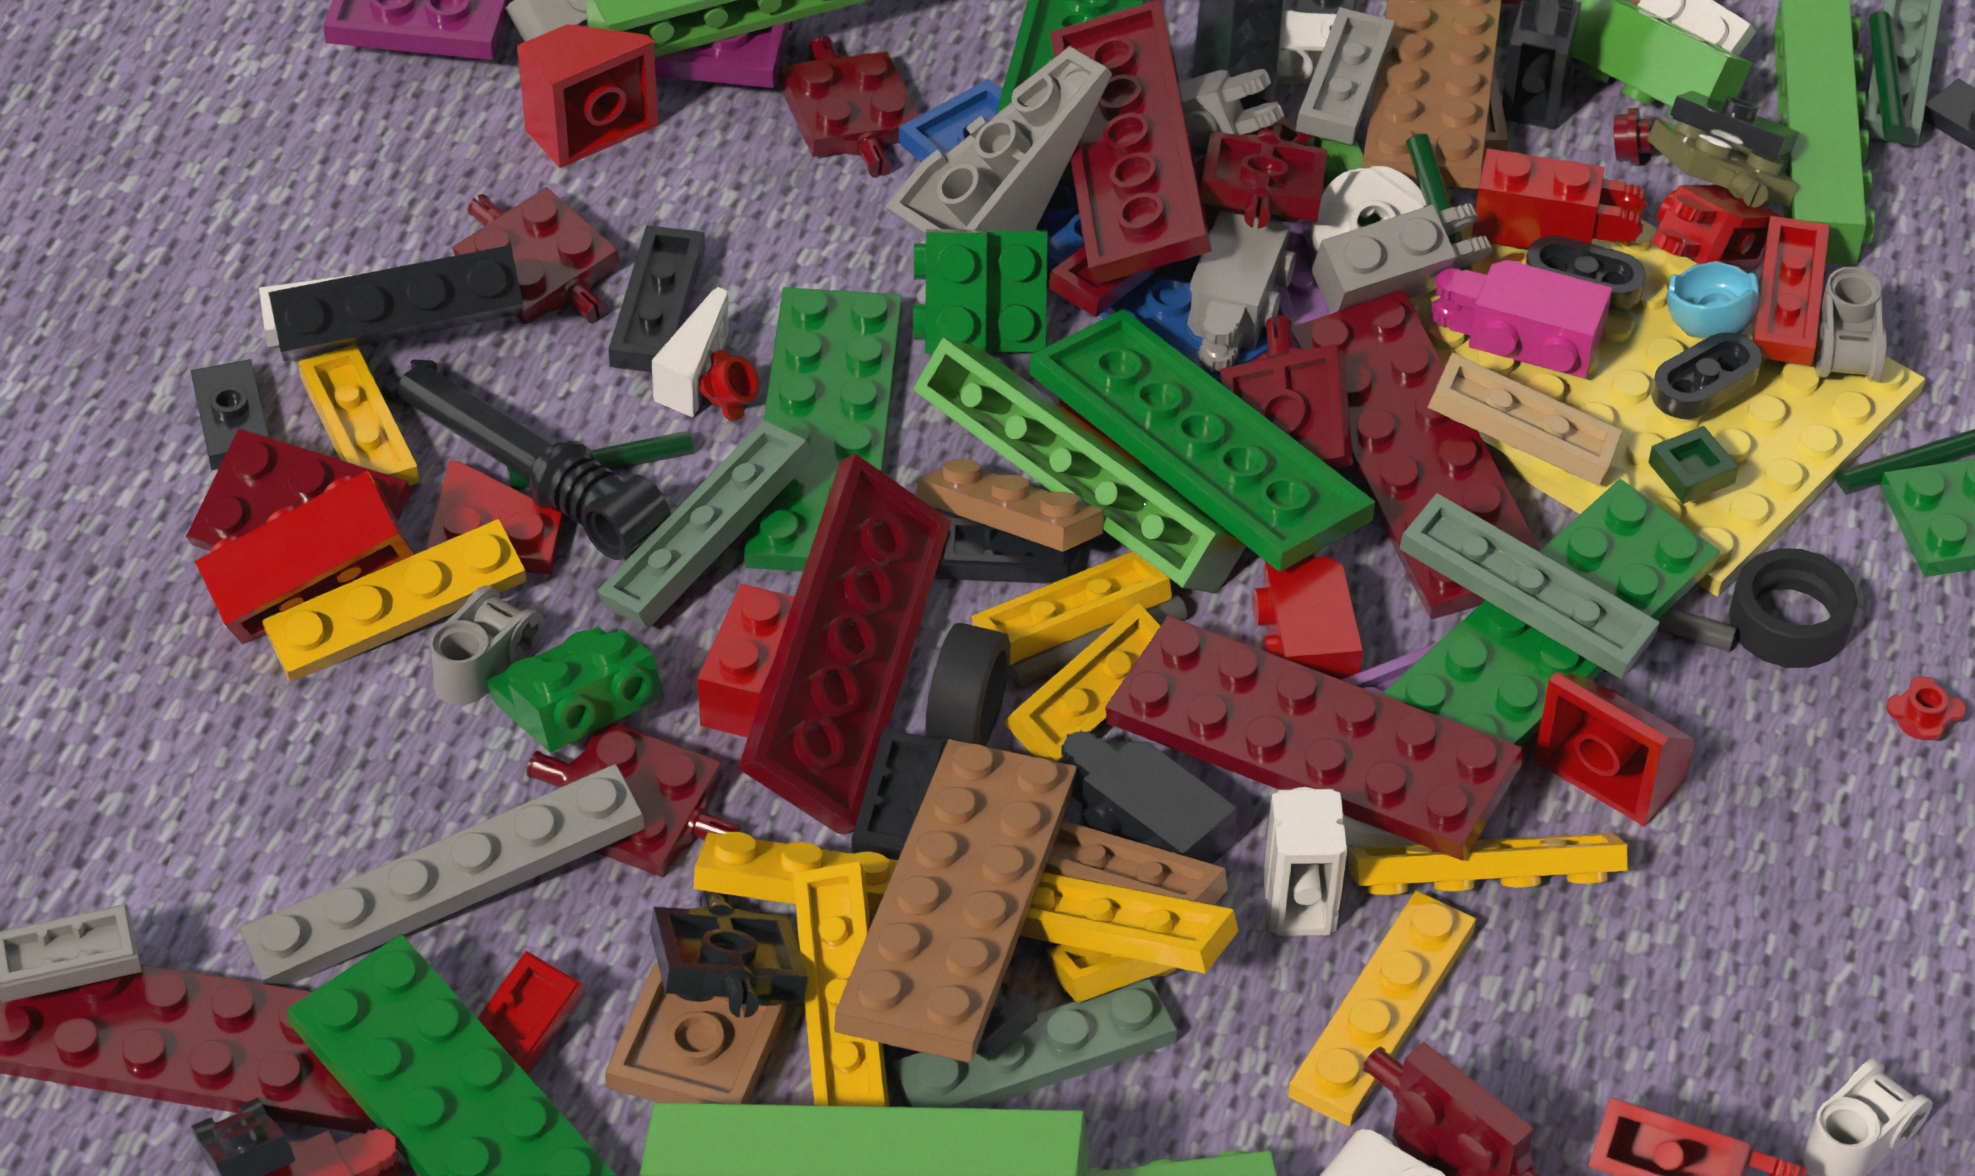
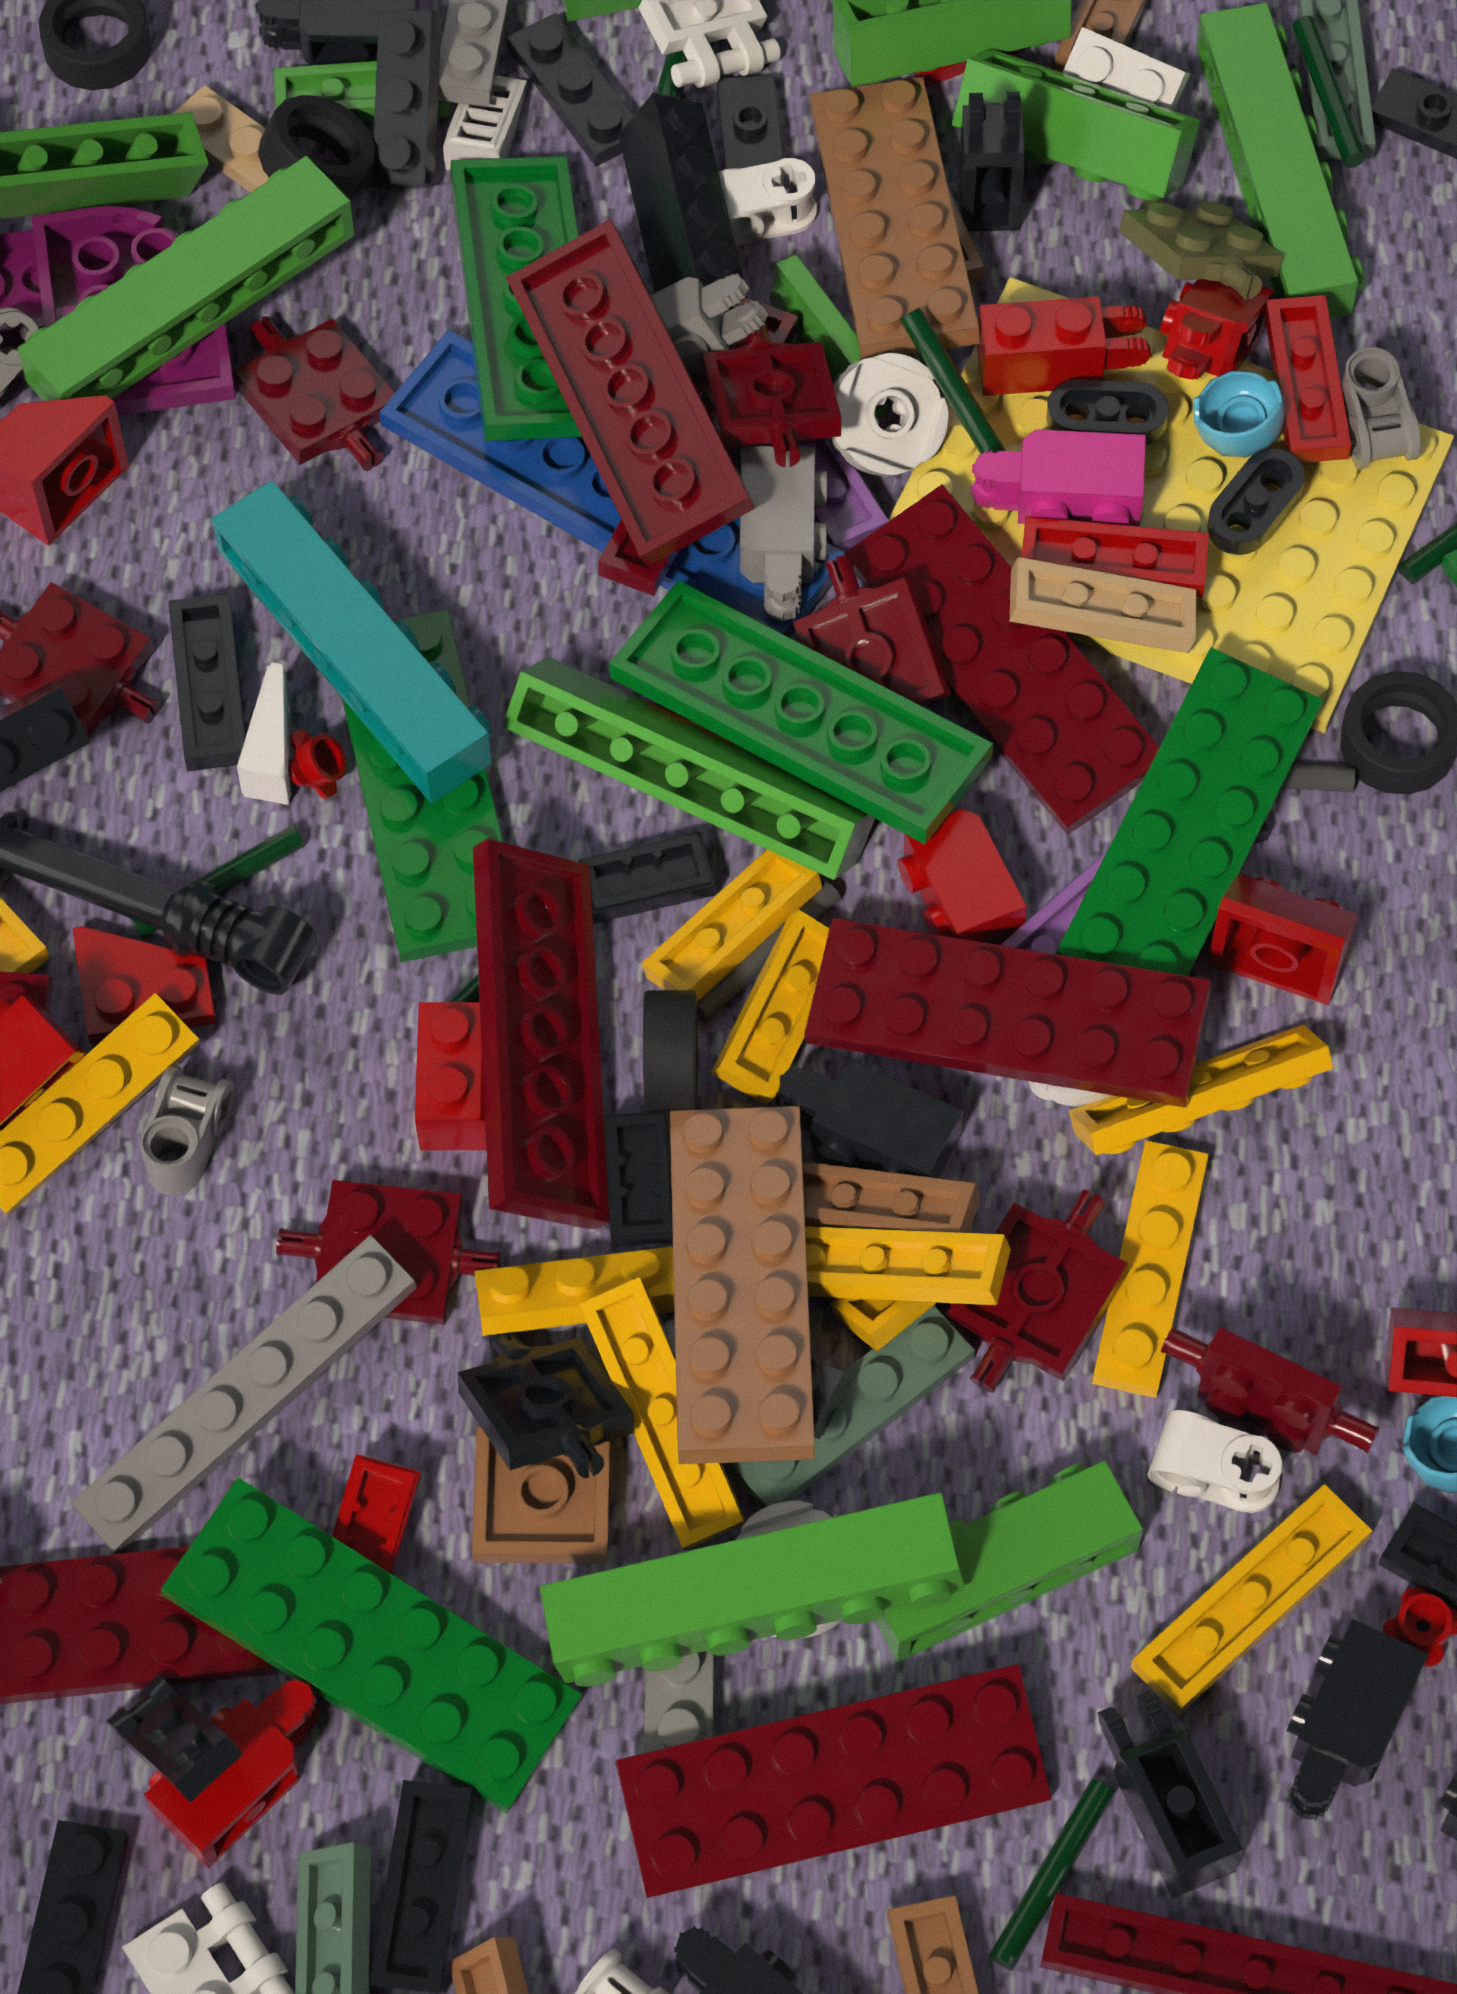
camera: 15 degrees left, 15 degrees up
green plate [486,626,664,753] -> none
sand green plate [596,420,815,630] -> none
light grey wedge [885,46,1112,241] -> none
green plate [913,229,1047,354] -> none
medium nougat plate [917,459,1104,552] -> none
white brick [1263,787,1347,936] -> none
light grey plate [1296,7,1395,145] -> none
light grey hinge [1311,203,1493,314] -> none
sand green plate [1399,493,1660,679] -> none
dark red plate [1613,108,1653,166] -> none
dark green plate [1648,426,1739,504] -> none
black plate [1670,91,1799,158] -> none
none -> teal brick [211,480,493,804]
none -> dark red plate [947,1189,1129,1393]
none -> red plate [1021,516,1209,598]

